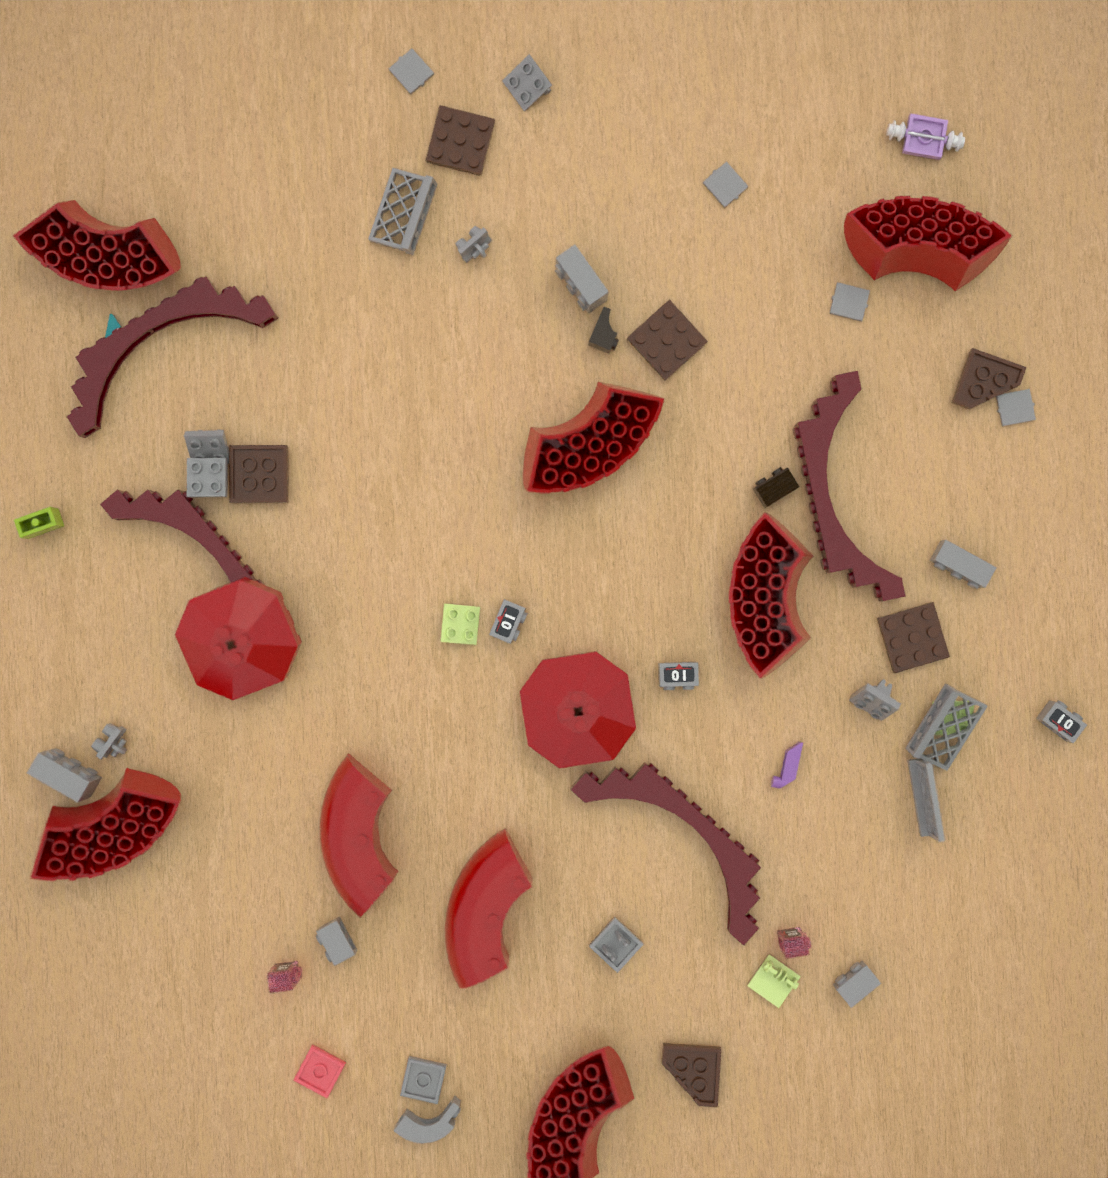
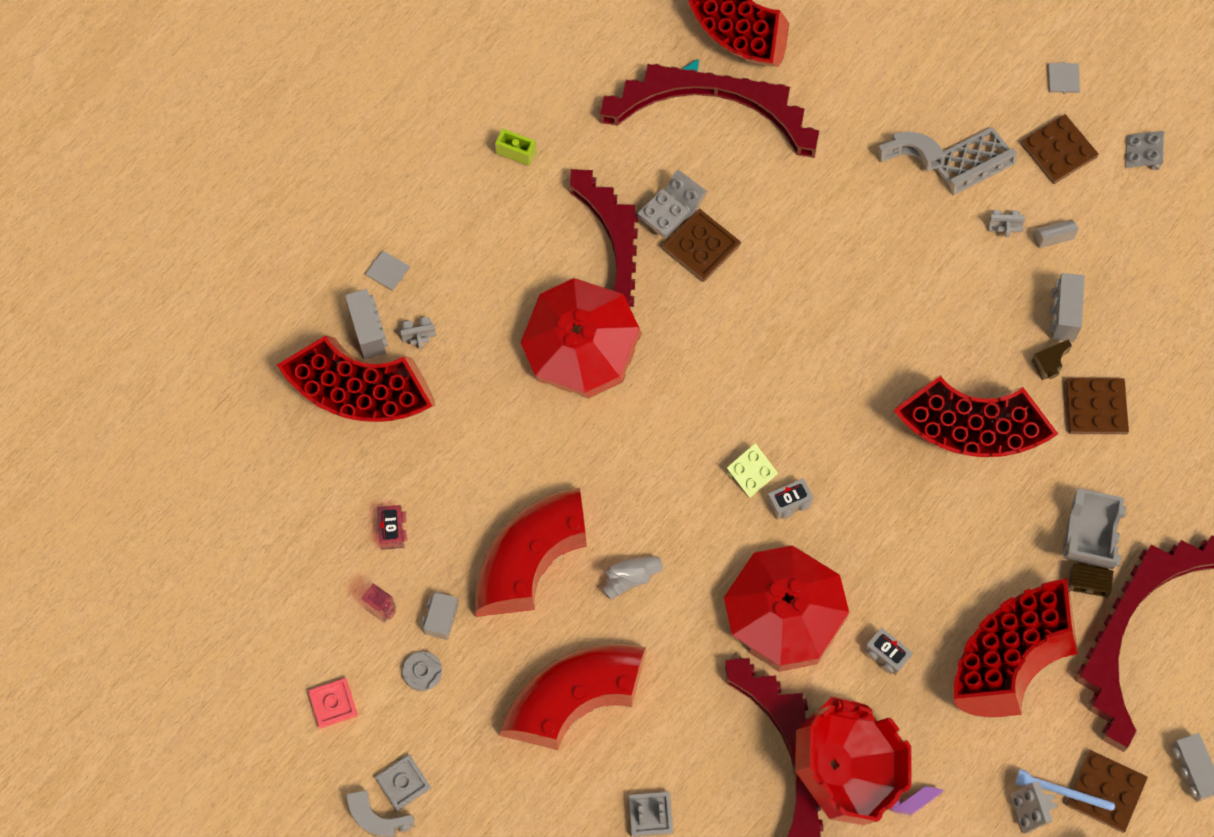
camera: 45 degrees right, 20 degrees down
none -> light grey piece [366,251,410,291]
none -> clear pink brick [377,505,408,550]
none -> light grey tile [402,651,443,691]
none -> light grey animal [602,556,663,600]
none -> red windscreen [795,697,912,825]
none -> light grey arch [878,132,945,172]
none -> light blue piece [1015,769,1115,810]
none -> light grey brick [1033,219,1078,249]
none -> light grey cylinder [1063,488,1126,569]

